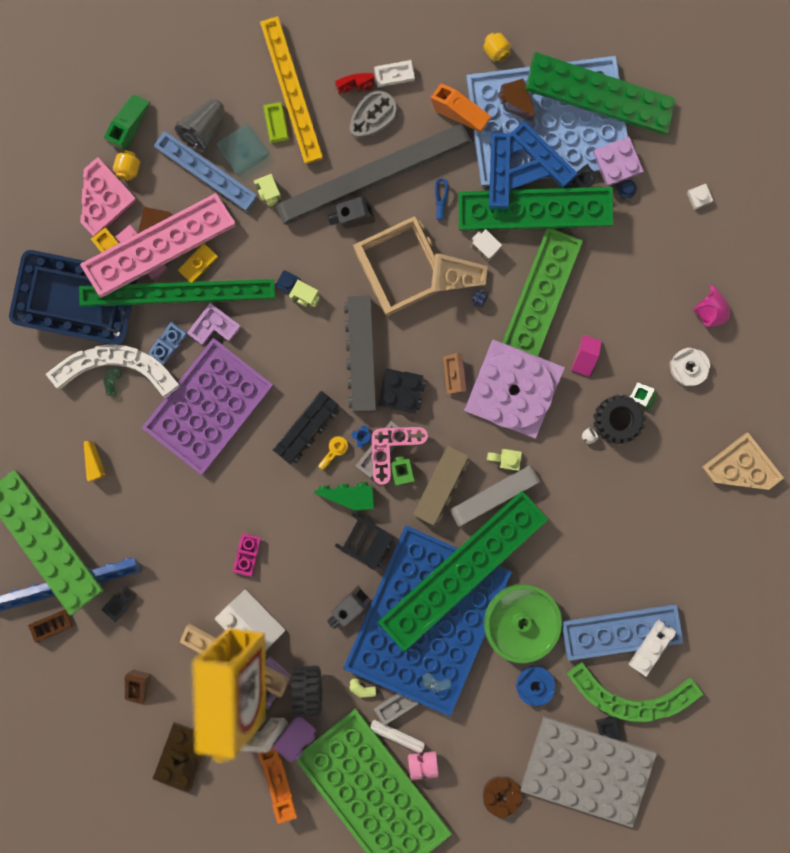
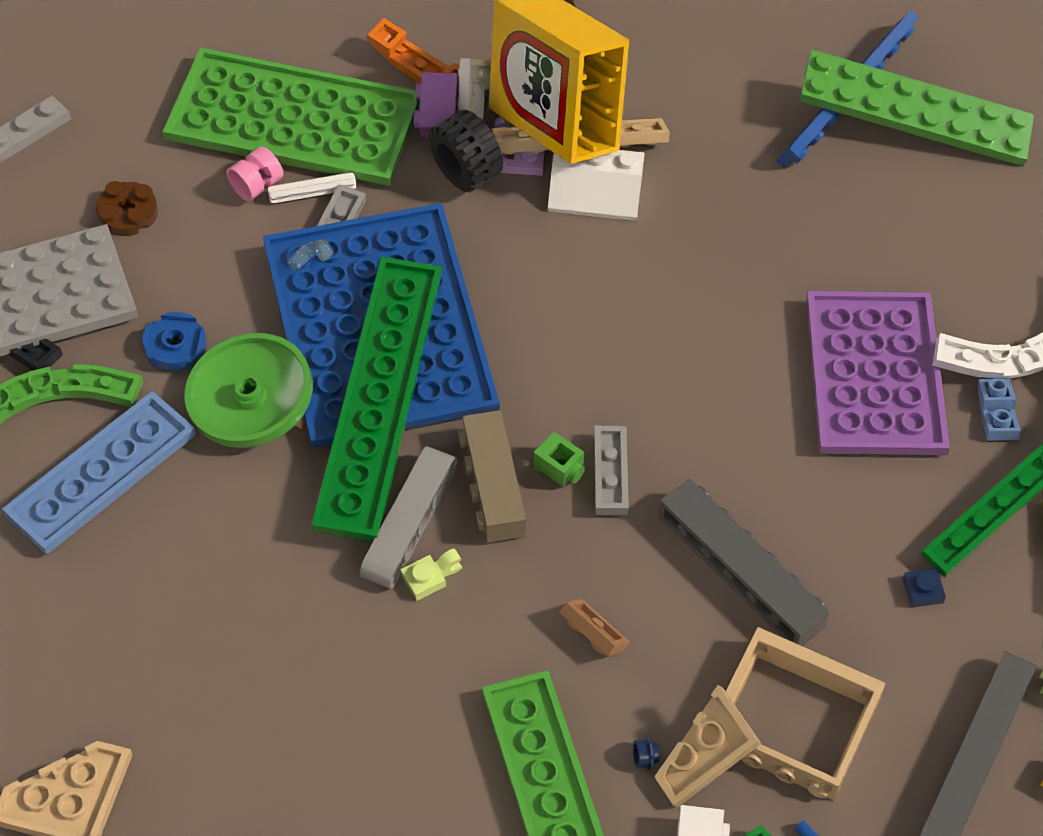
camera: 140 degrees right, 30 degrees down
reddish brown slope [28,609,73,643] -> none
yellow slope [84,440,106,482] -> none
black plate [101,587,136,623] -> none
clear green arm [103,368,121,396] -> none
reddish brown slope [125,670,151,704] -> none
lavender plate [187,303,241,345] -> none
dark pink slope [232,533,261,577] -> none
black brick [273,391,340,465] -> none
yellowish green brick [289,280,320,307] -> none
green slope [314,482,374,510] -> none
yellow plate [318,436,348,471] -> none
black torso [327,586,371,629] -> none
black torso [328,196,375,228] -> none
black plate [335,513,395,570] -> none
yellowish green arm [349,679,376,698] -> none
blue plate [351,425,372,448] -> none
bright pink beam [372,427,428,485] -> none
black plate [378,368,426,414] -> none
lavender piece [464,339,565,439] -> none
dark pink slope [571,335,601,377] -> none
white hinge [582,427,599,444] -> none
black tyre [593,395,646,444] -> none
white plate [628,620,676,676] -> none
slope [630,383,658,410] -> none

